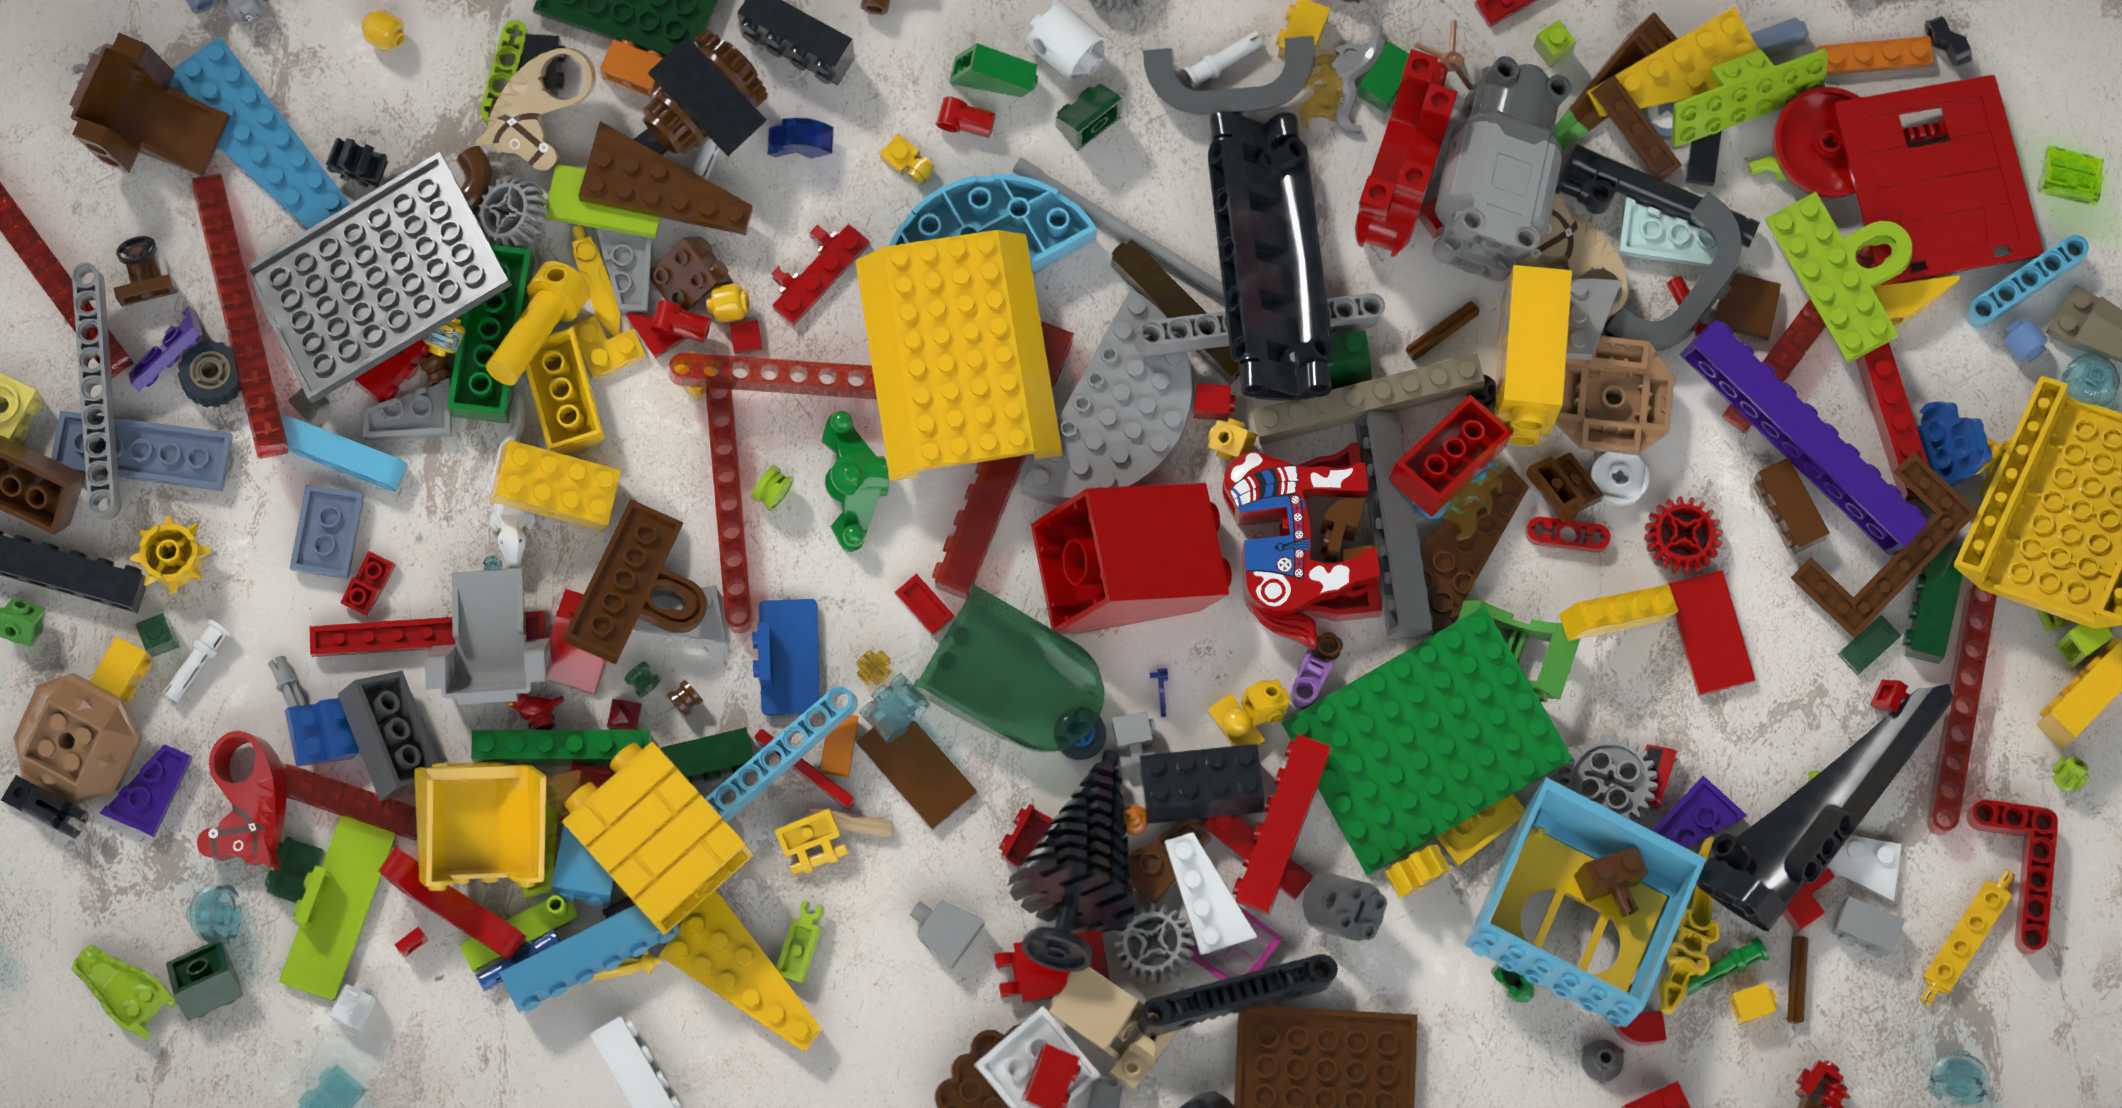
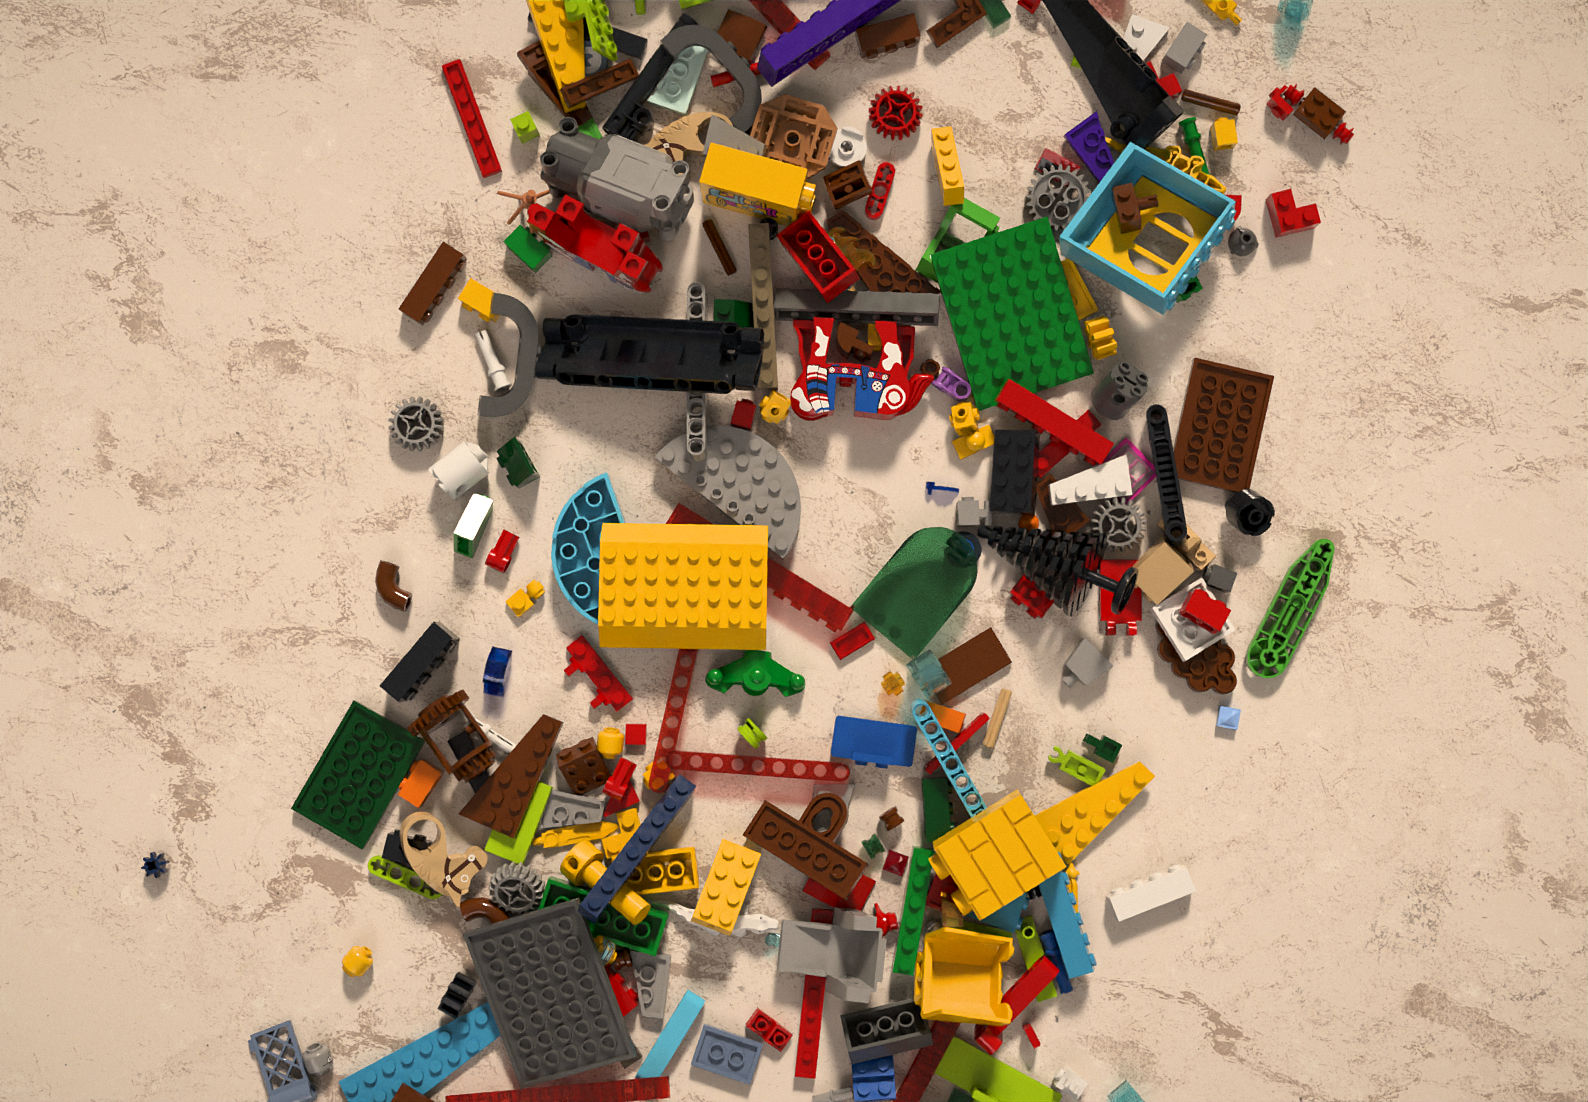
camera: 80 degrees left, 10 degrees up
black tile [648,37,767,157] -> none
yellow plate [774,807,849,875] -> none
light grey piece [1013,157,1224,300] -> none
red slope [1031,483,1232,635] -> none
dark brown brick [1111,239,1240,385] -> none
piece [1299,25,1385,134] -> none
red tile [1666,570,1755,696] -> none
none -> dark blue brick [578,774,696,924]
none -> dark green plate [1083,733,1122,763]

